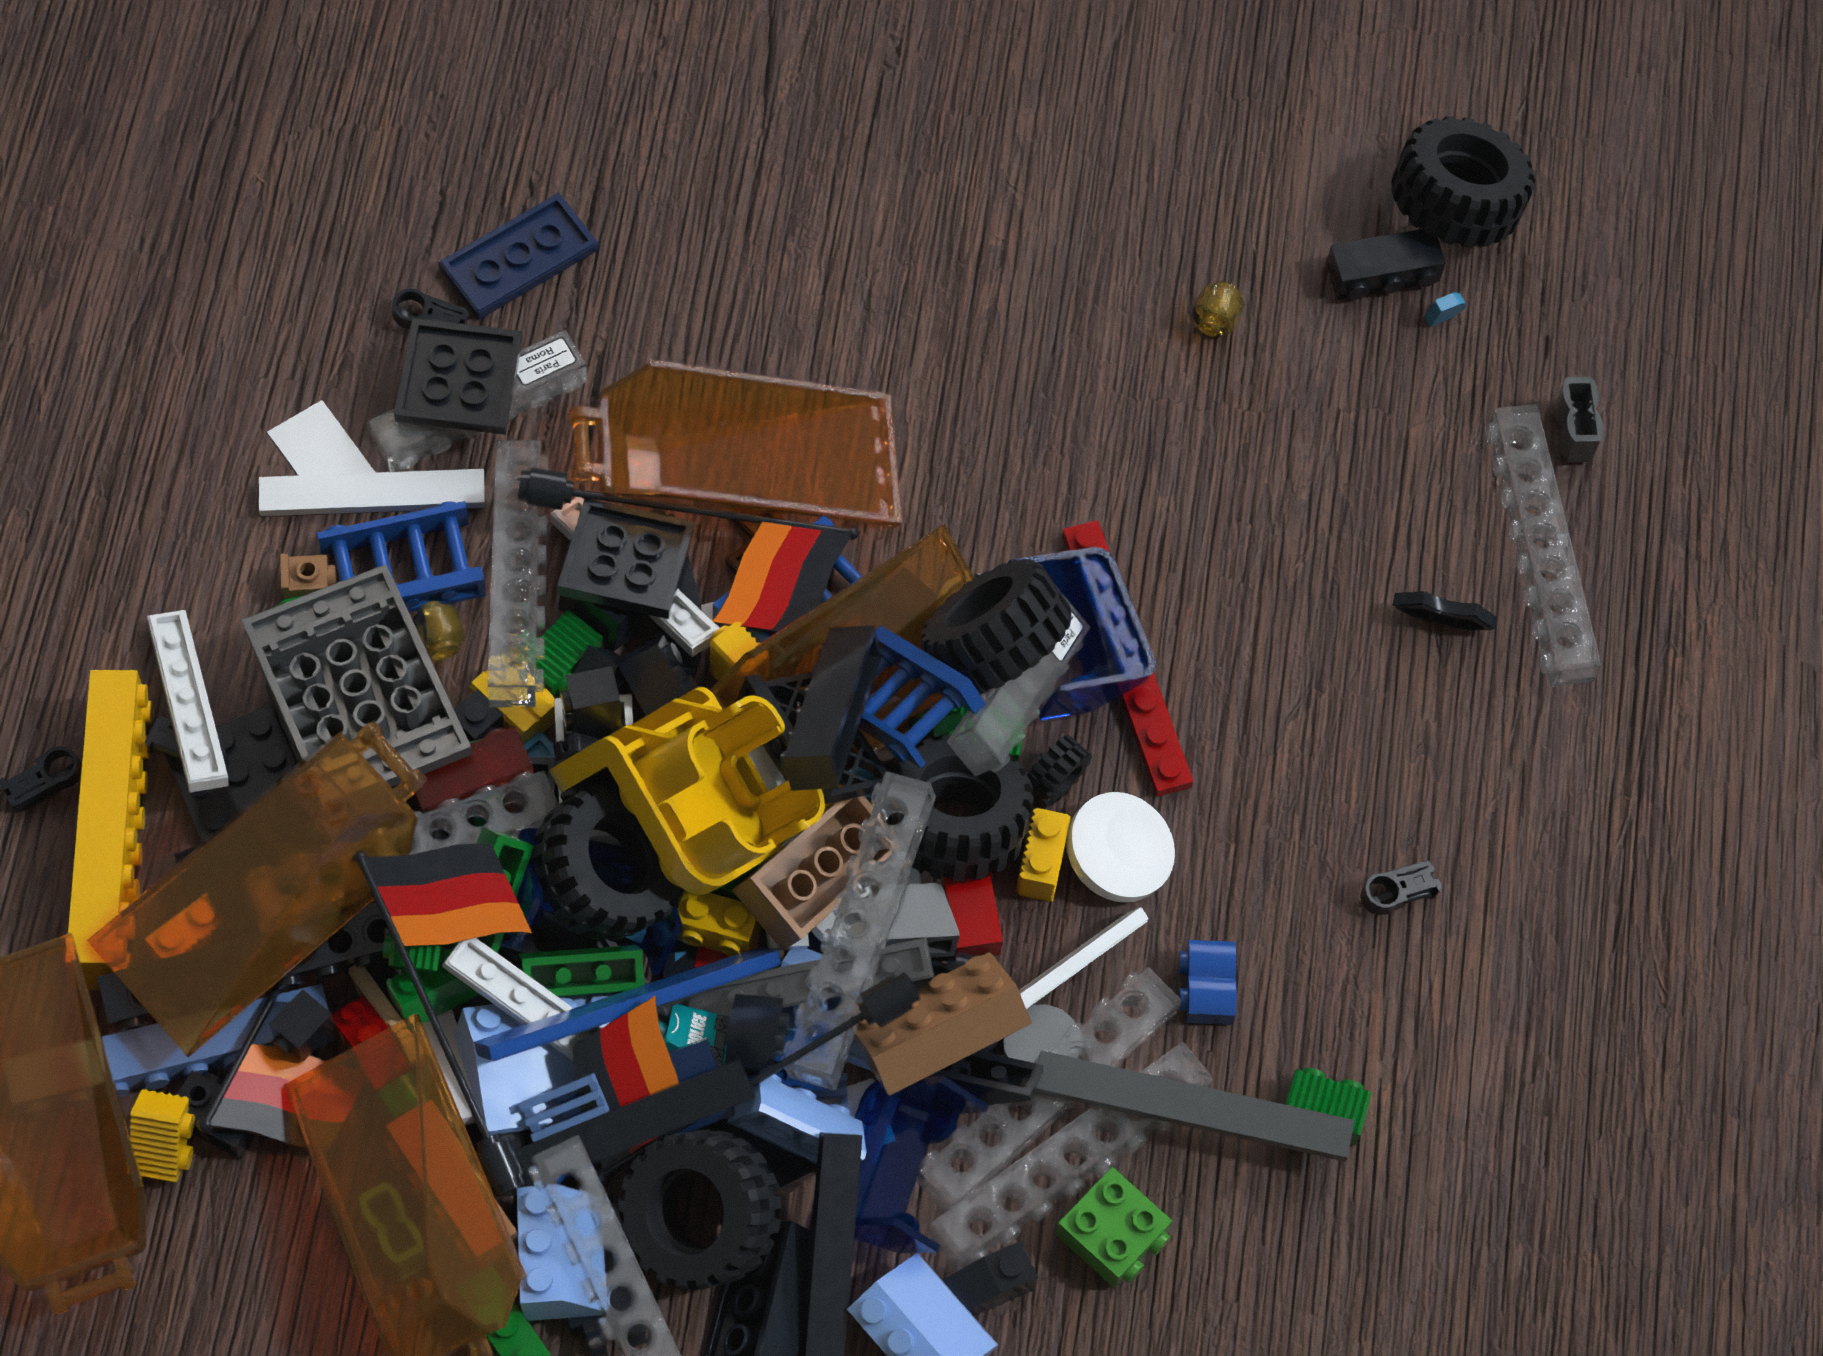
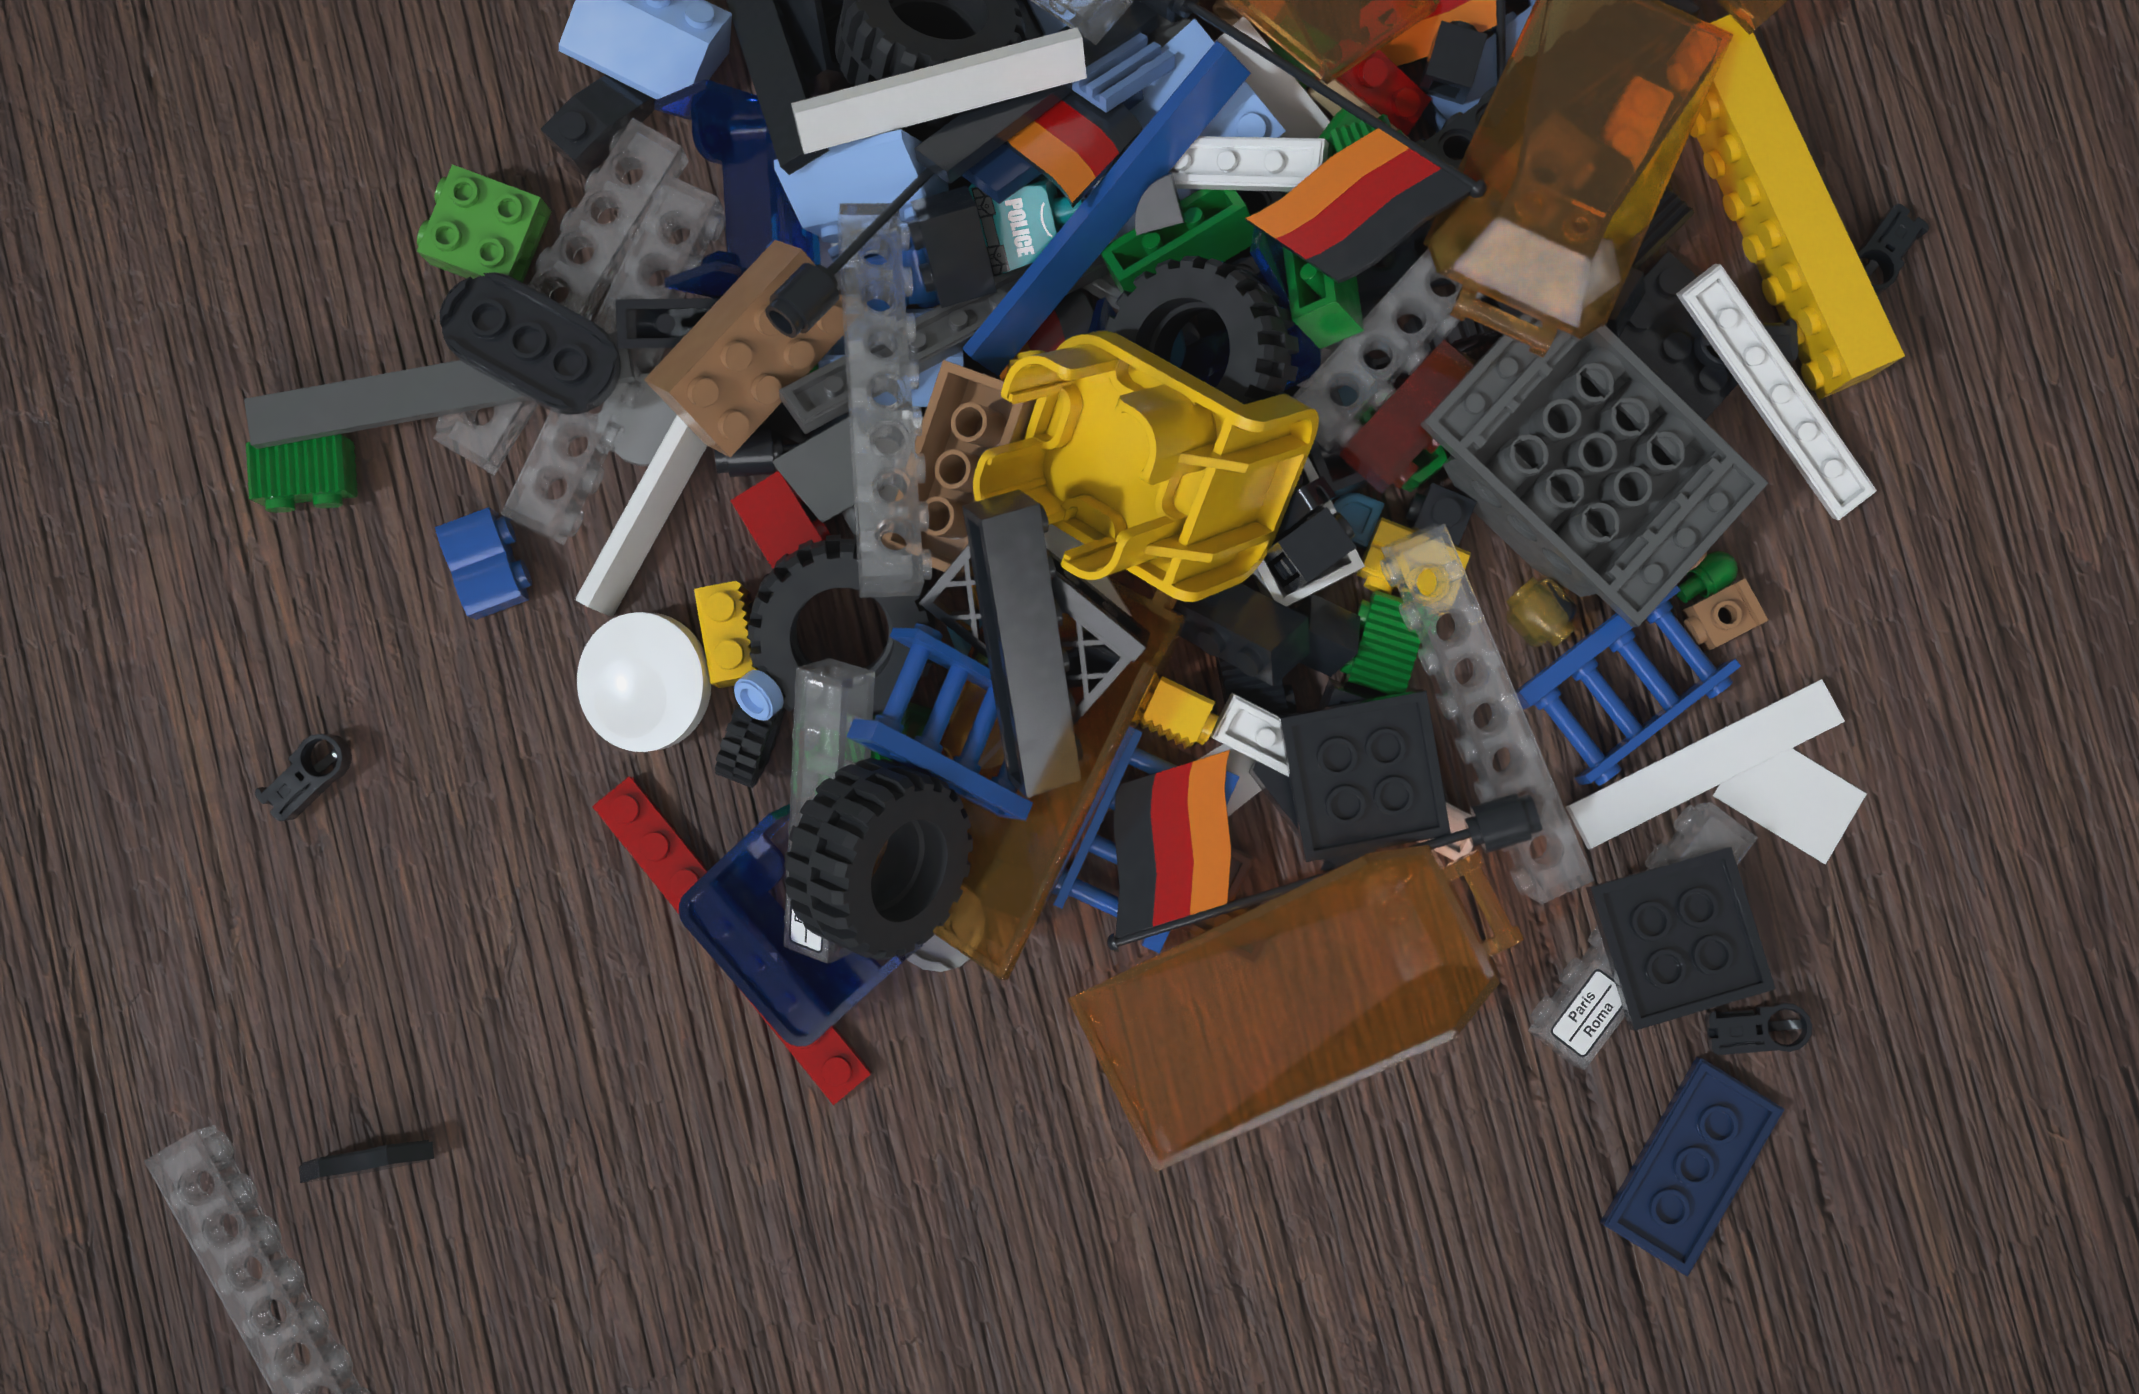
camera: 160 degrees right, 20 degrees up
none -> black tile [440,272,621,415]
none -> light blue tile [734,670,784,721]
none -> white tile [791,27,1087,154]
none -> tile [1135,172,1185,235]

